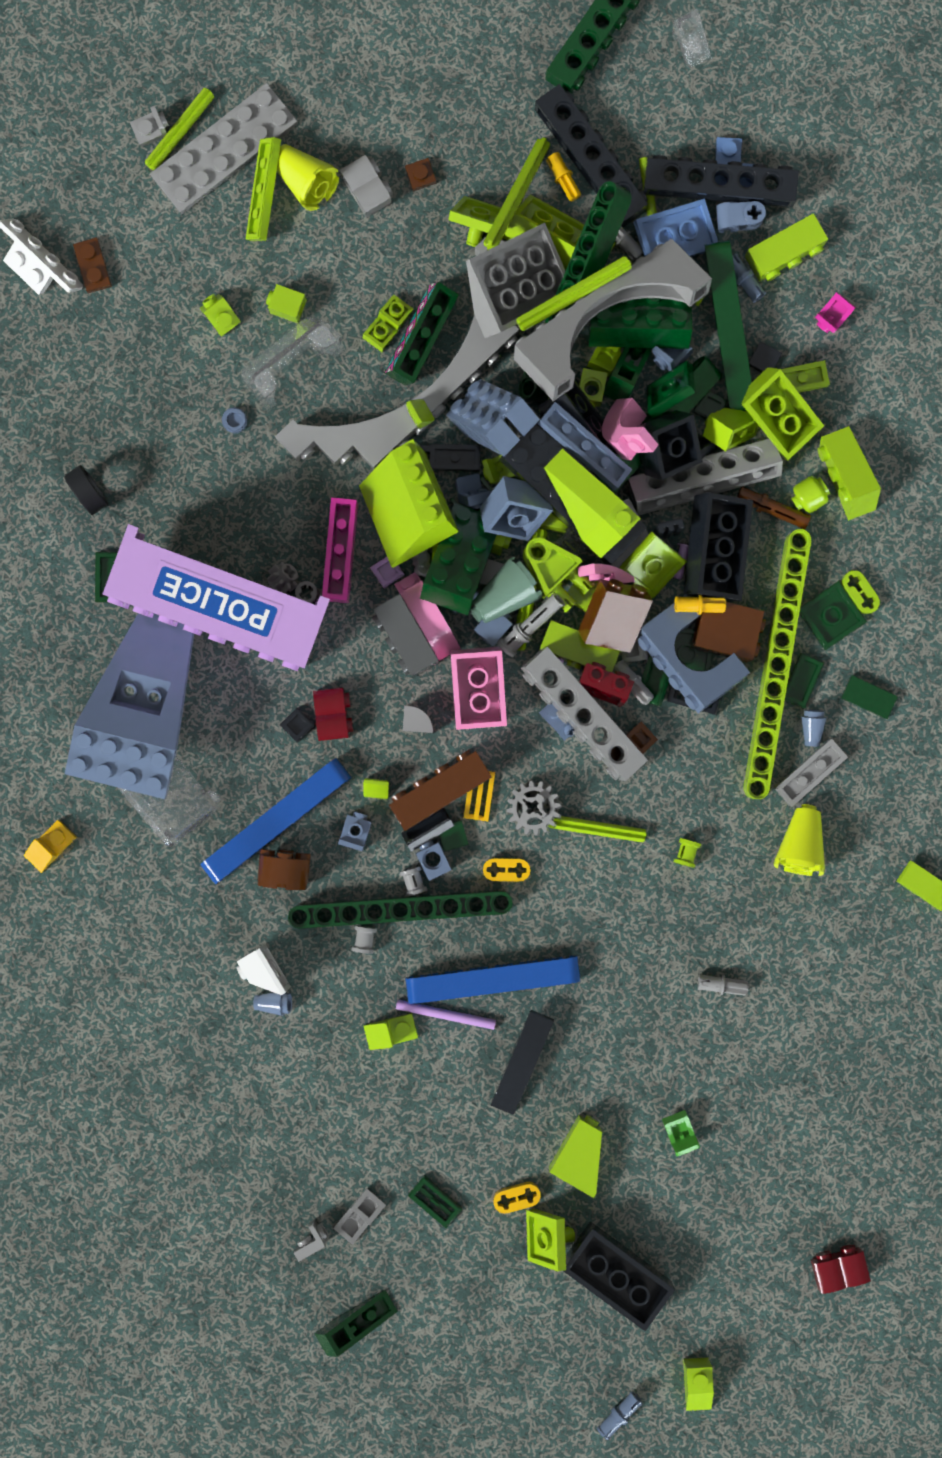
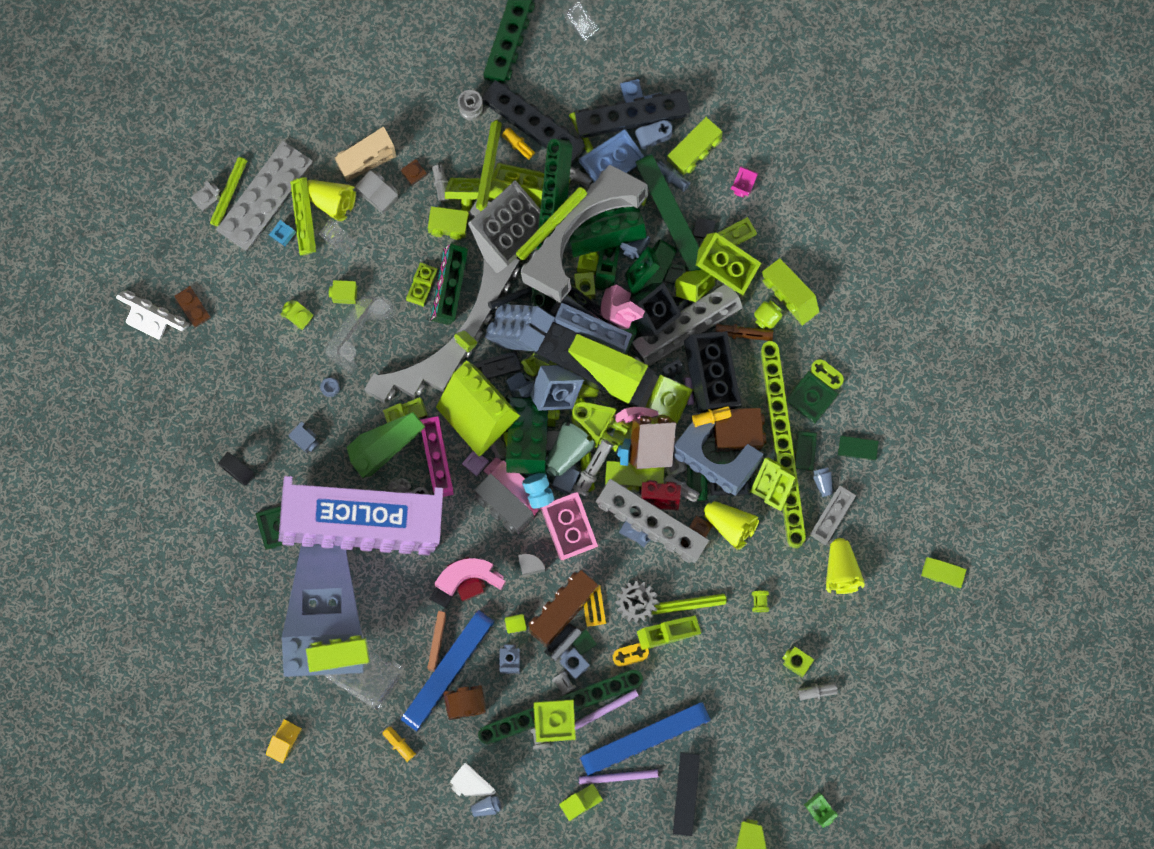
camera: 15 degrees left, 10 degrees down
none -> dark azure plate [269,220,296,247]
none -> sand blue brick [289,421,319,454]
none -> lime brick [306,635,370,672]
none -> clear slope [319,219,357,257]
none -> tan wedge [335,127,397,182]
none -> bright green wedge [347,412,425,478]
none -> lime slope [383,397,428,423]
none -> yellow axle [383,726,416,762]
none -> nougat tile [427,611,447,671]
none -> lime brick [428,206,469,240]
none -> light grey axle [432,164,449,203]
none -> bright pink arch [435,558,506,596]
none -> light grey wheel [458,90,483,121]
none -> black bar [488,286,533,309]
none -> medium azure wheel [522,473,555,509]
none -> lime plate [534,700,576,742]
none -> lavender bar [575,689,639,730]
none -> dark azure plate [618,439,631,466]
none -> lime slope [637,615,701,650]
none -> neon yellow cone [704,501,759,550]
none -> lime slope [750,457,797,511]
none -> lime brick [782,647,814,677]

